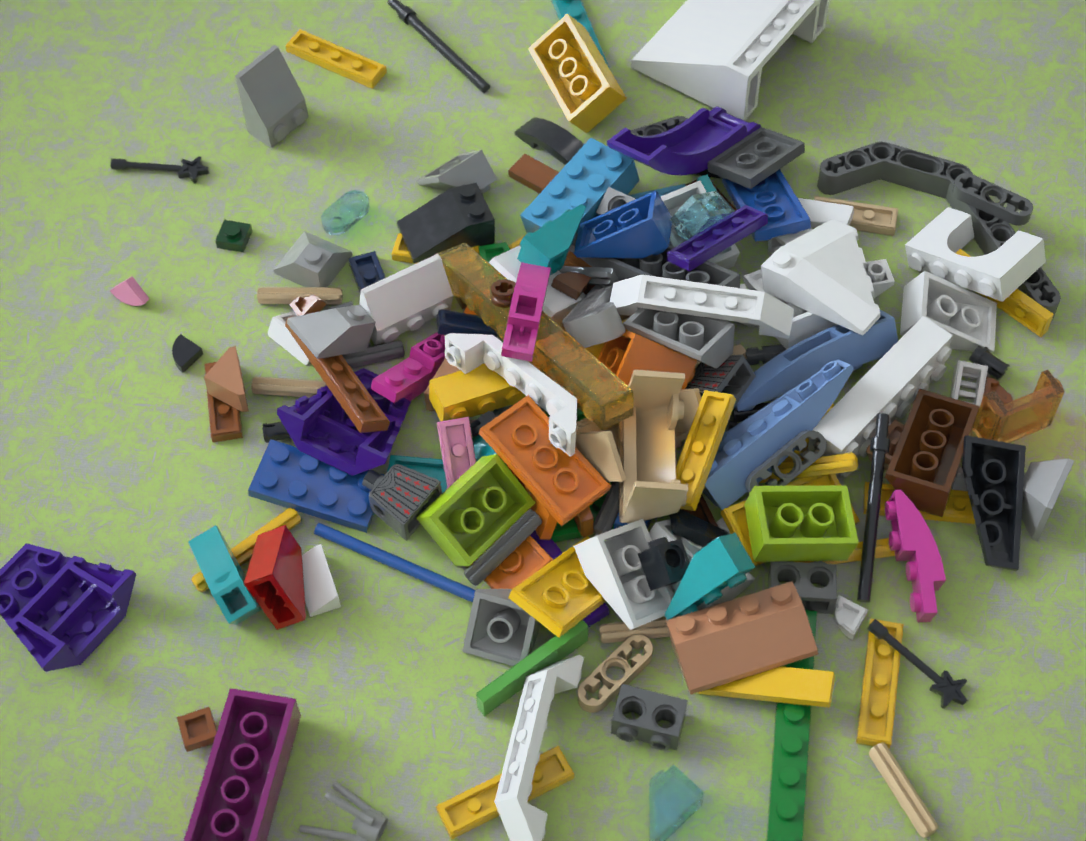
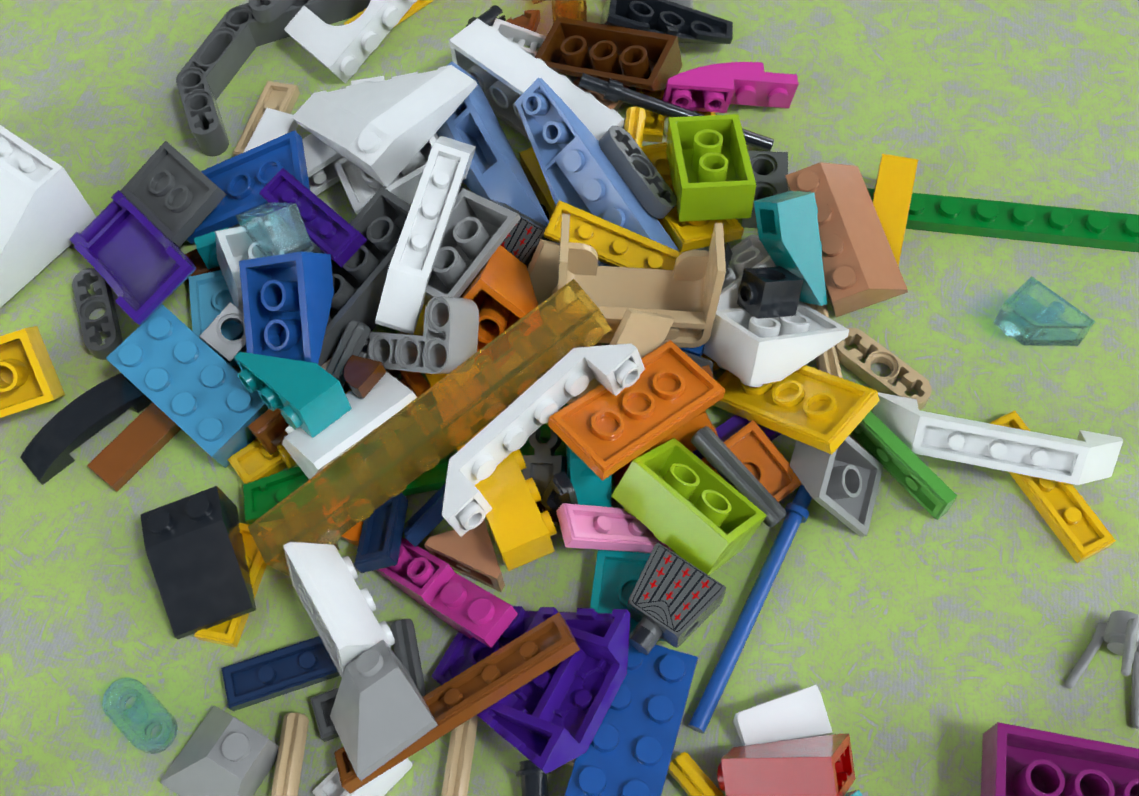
camera: 85 degrees left, 5 degrees up
tile [289,295,327,316] -> none
light grey slope [417,150,497,194] -> none
reddish brown bush [490,279,516,308] -> none
dark pink slope [501,262,551,362] -> none
dark grey brick [611,684,688,750] -> none
white tile [834,595,868,640] -> none
yellow tile [856,619,904,749] -> none
black piece [867,619,967,709] -> none
tan axle [869,743,938,838] -> none
white slope [900,271,997,353] -> none

